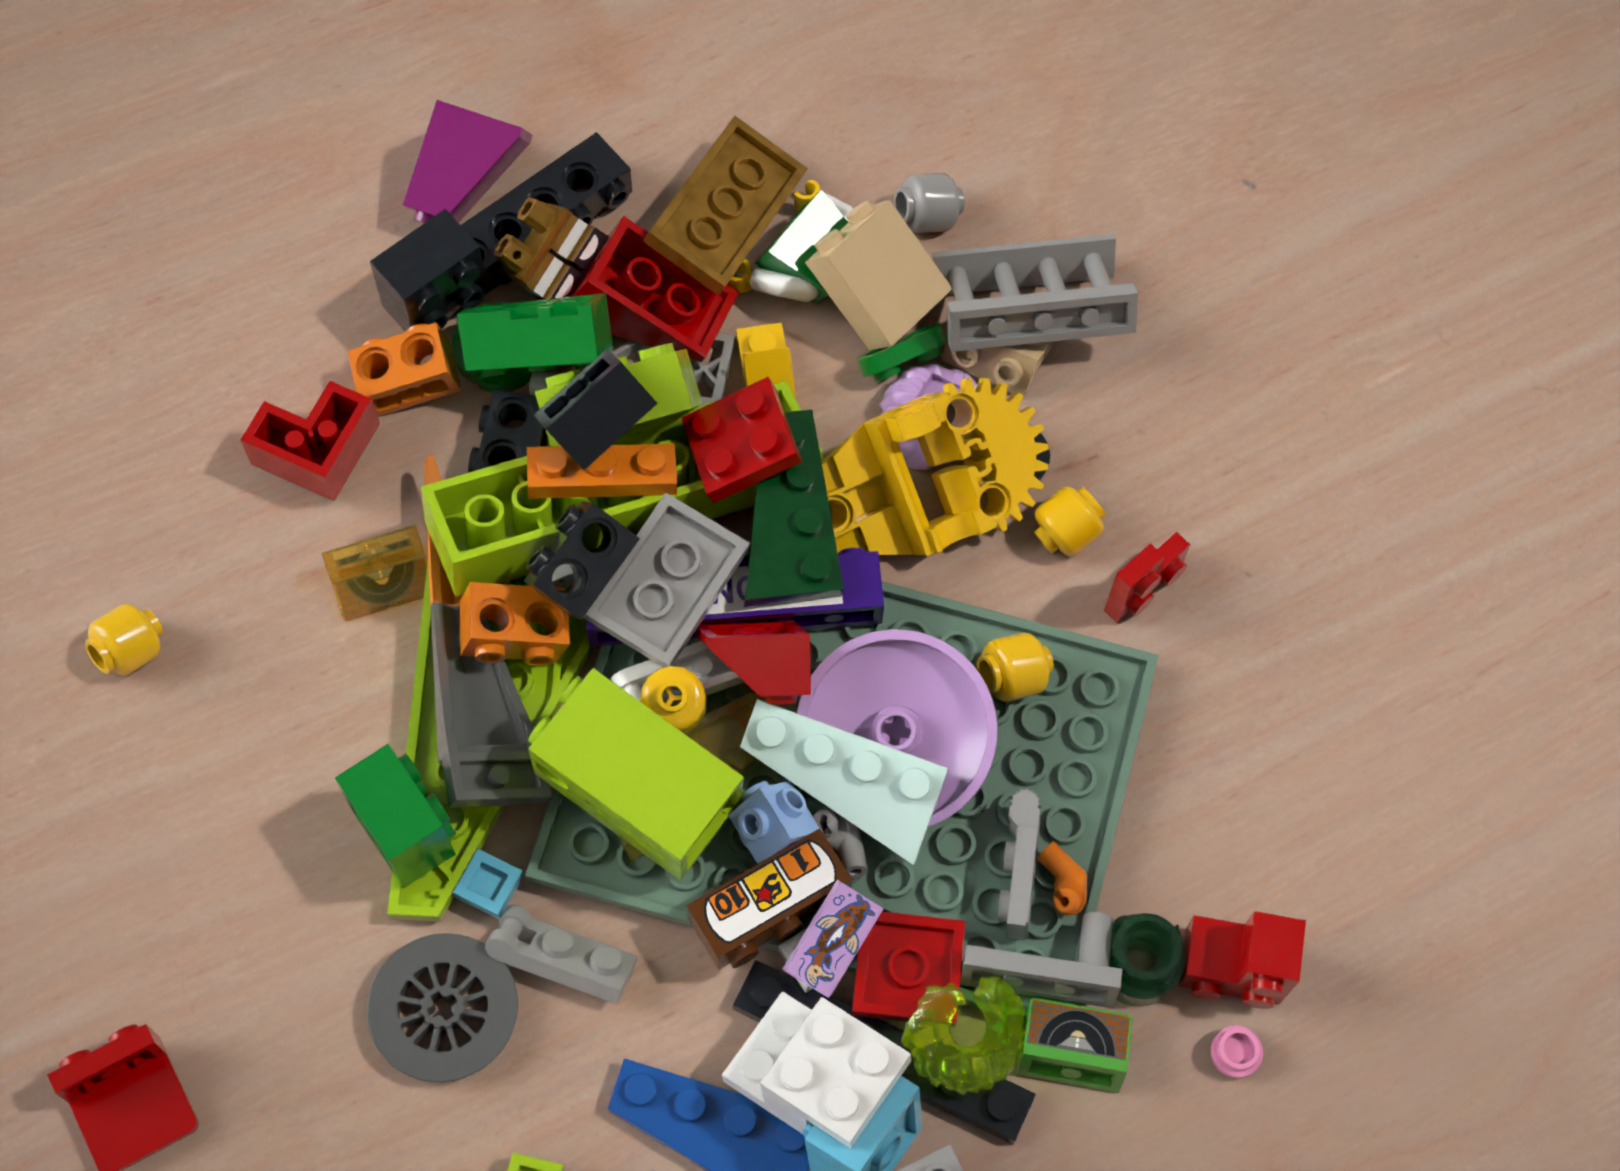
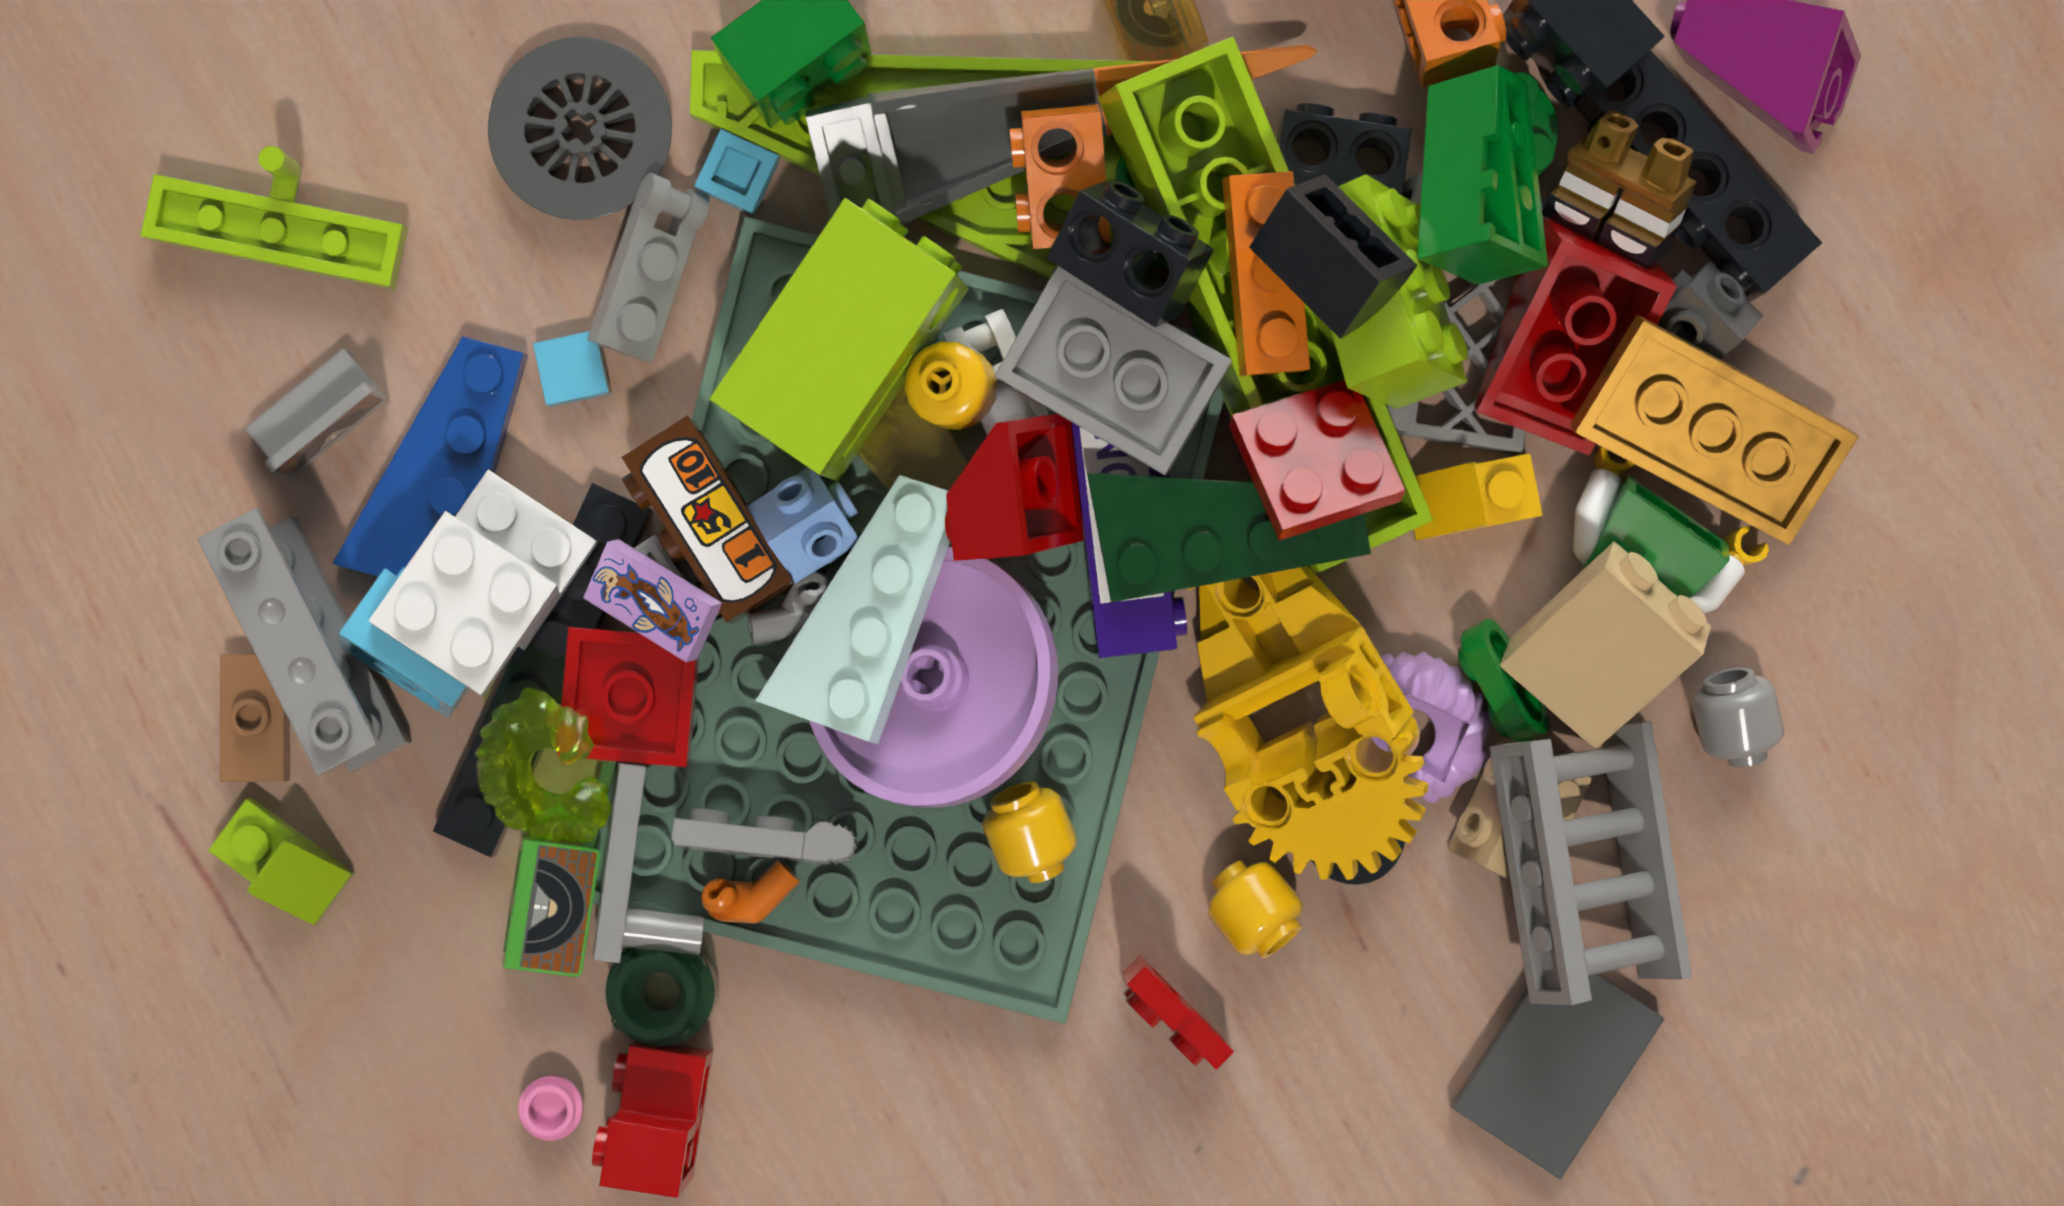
camera: 90 degrees right, 20 degrees up
none -> medium azure tile [533,331,611,407]
none -> dark grey tile [1450,974,1665,1180]
none -> dark grey brick [1657,261,1763,359]

